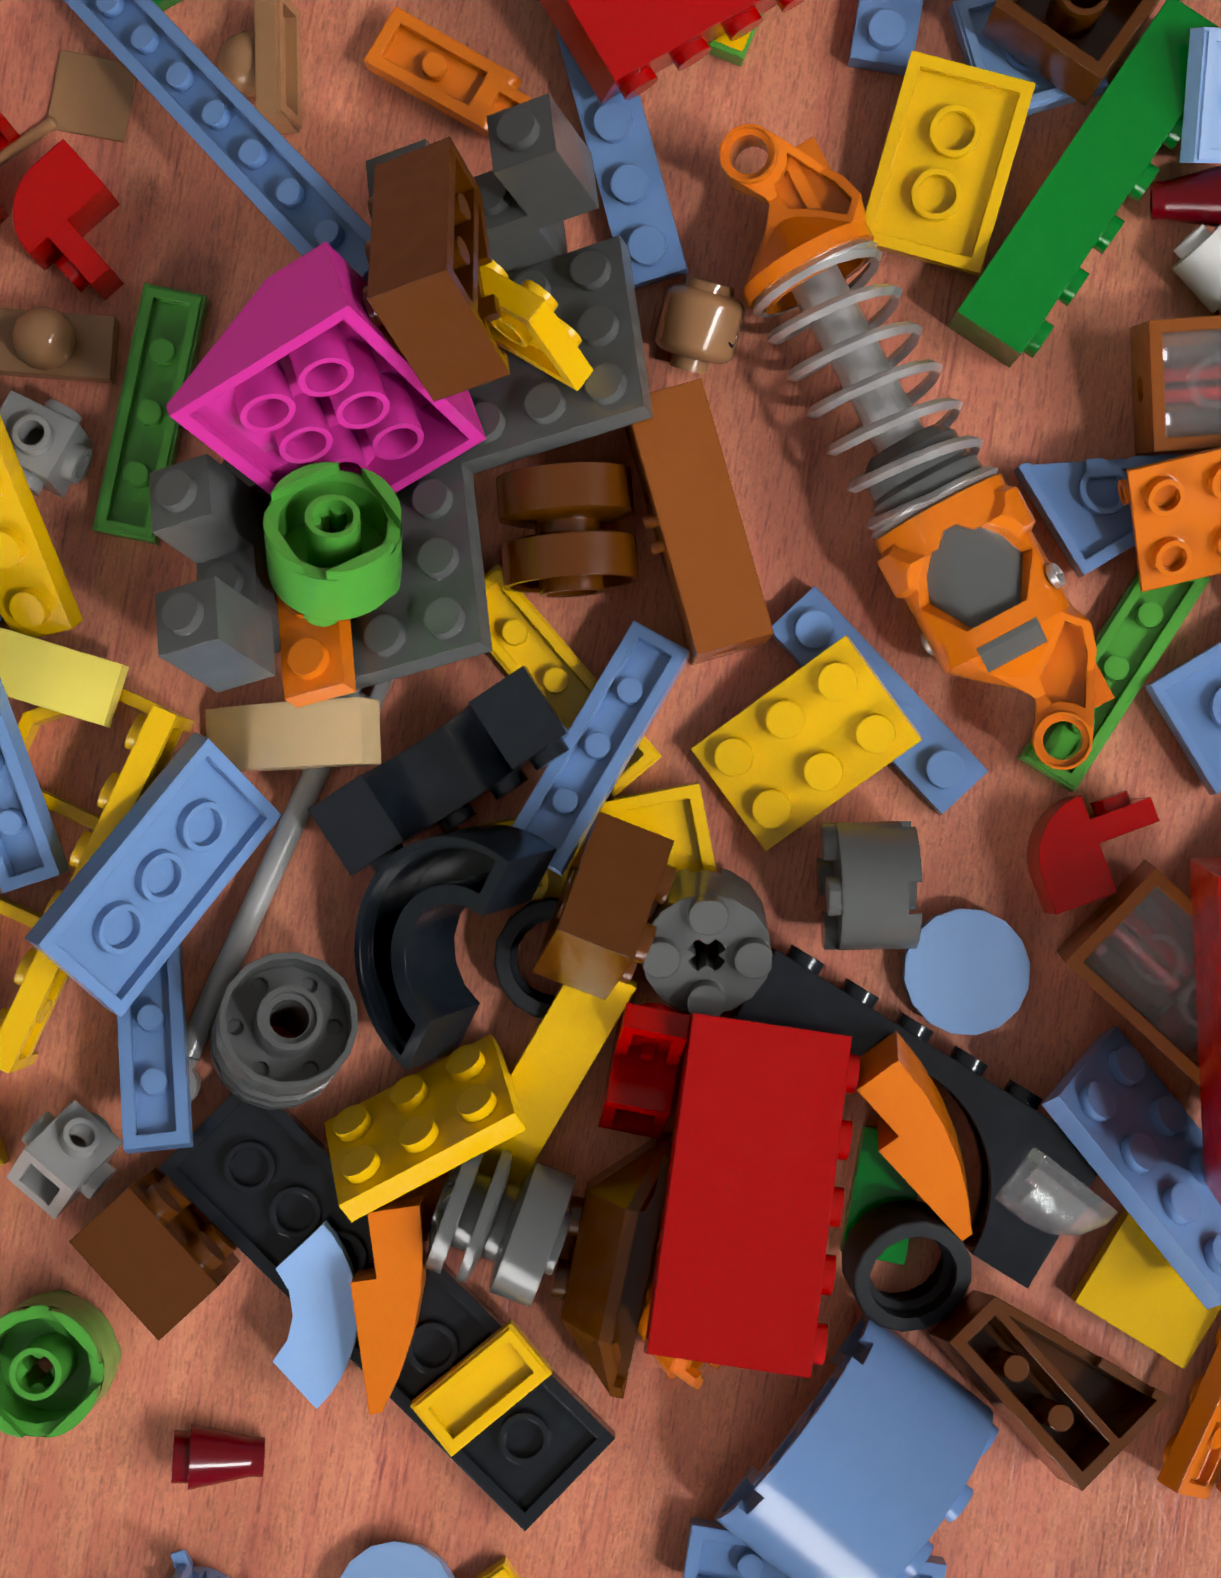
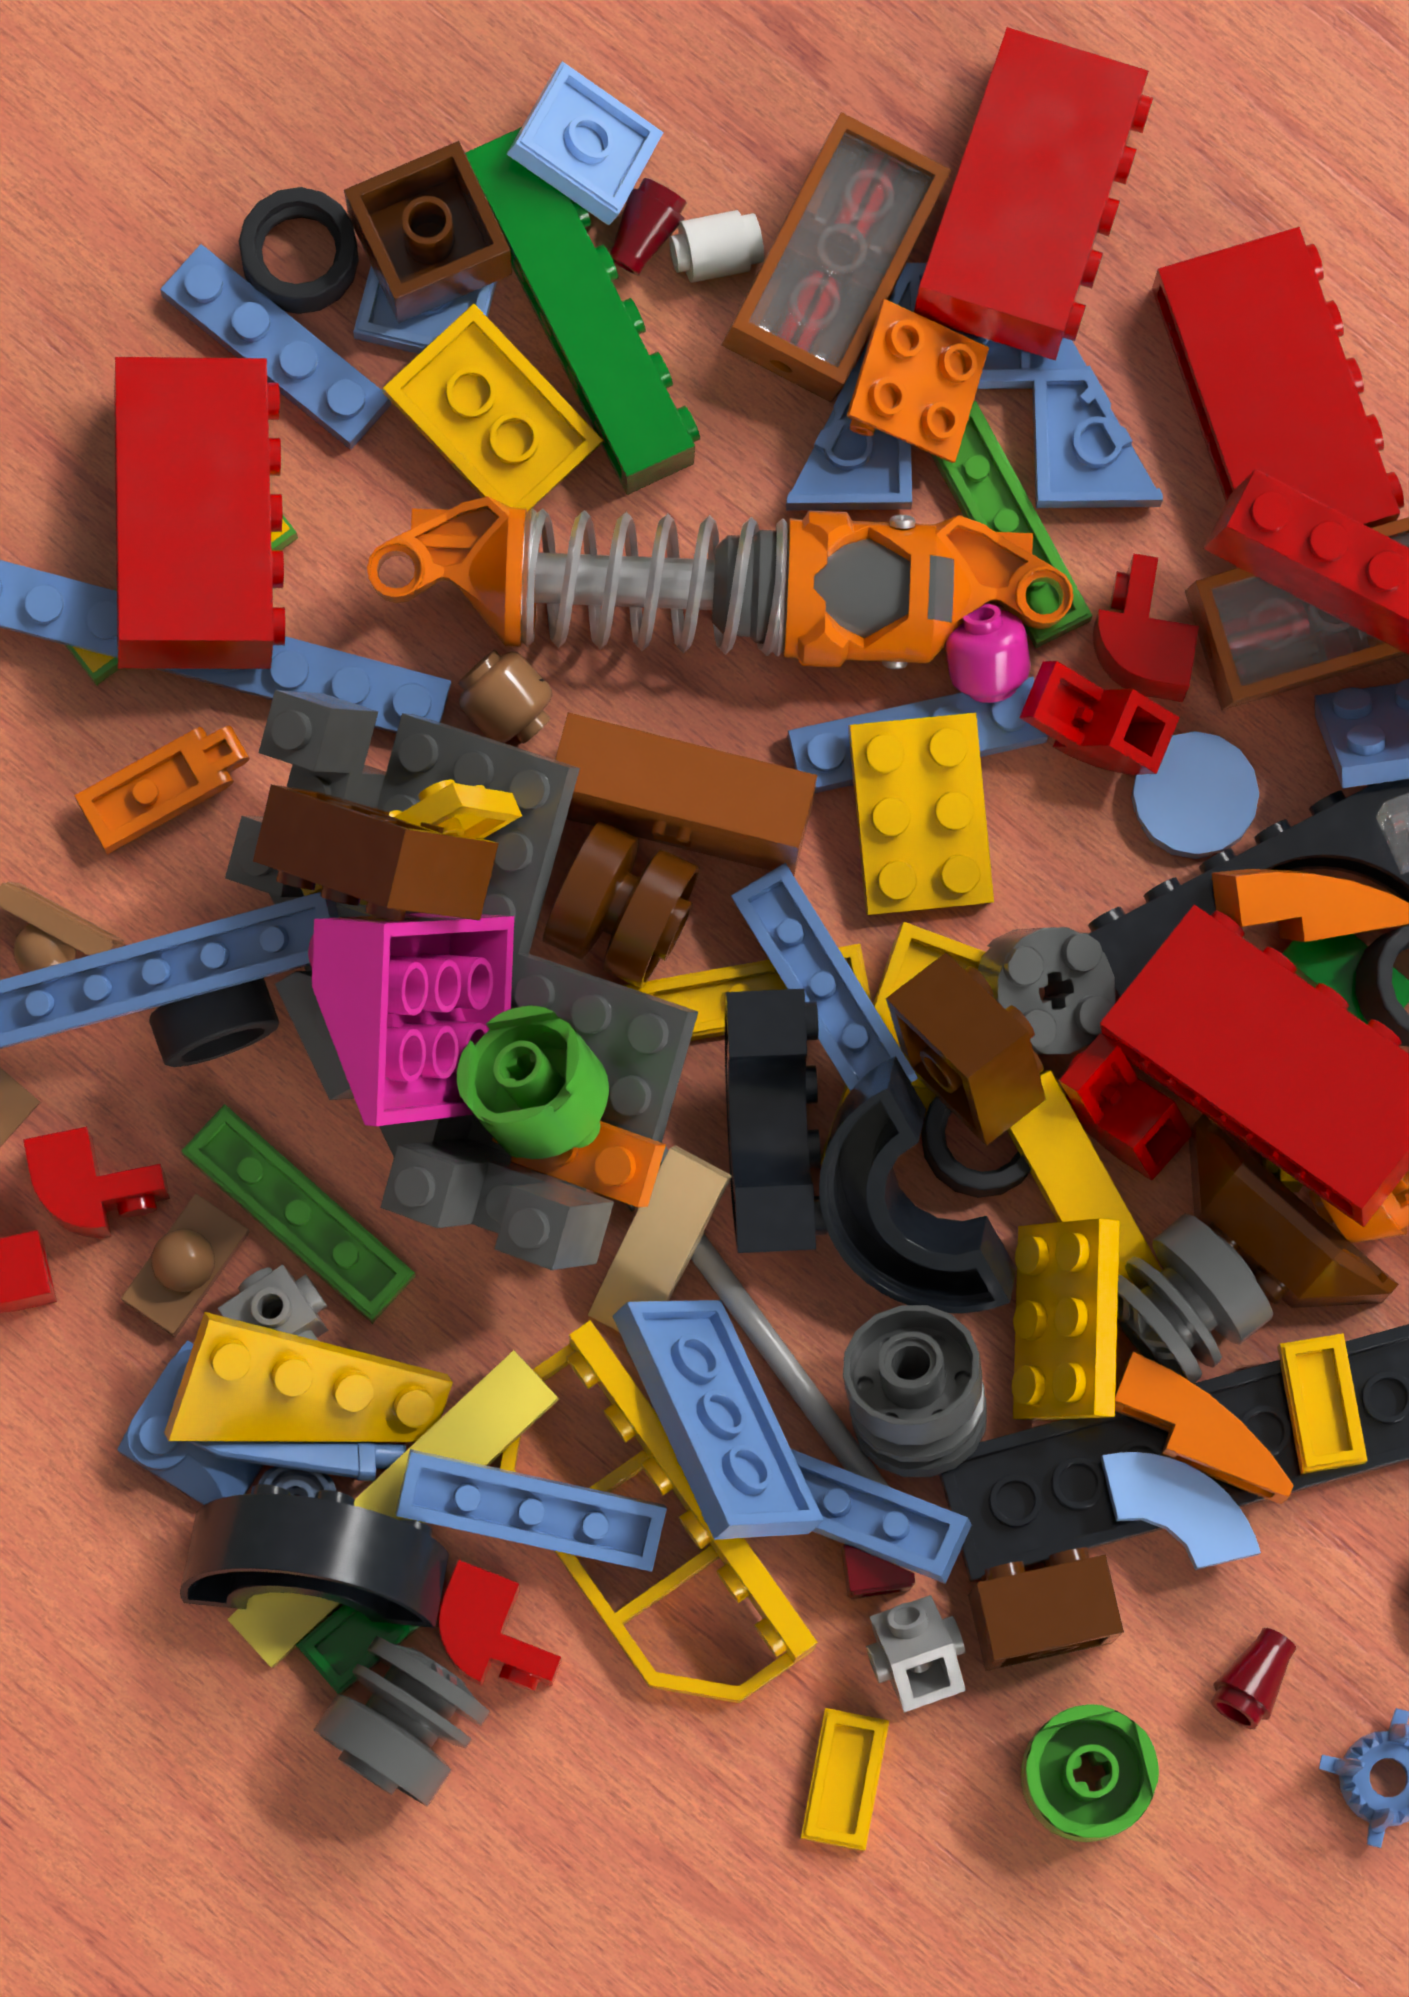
camera: 60 degrees left, 10 degrees down
dark grey brick [816,821,922,950] -> none
none -> black tyre [149,978,279,1067]
none -> dark red slope [841,1544,915,1599]
none -> dark pink head [945,604,1031,703]
none -> red brick [1019,661,1180,775]

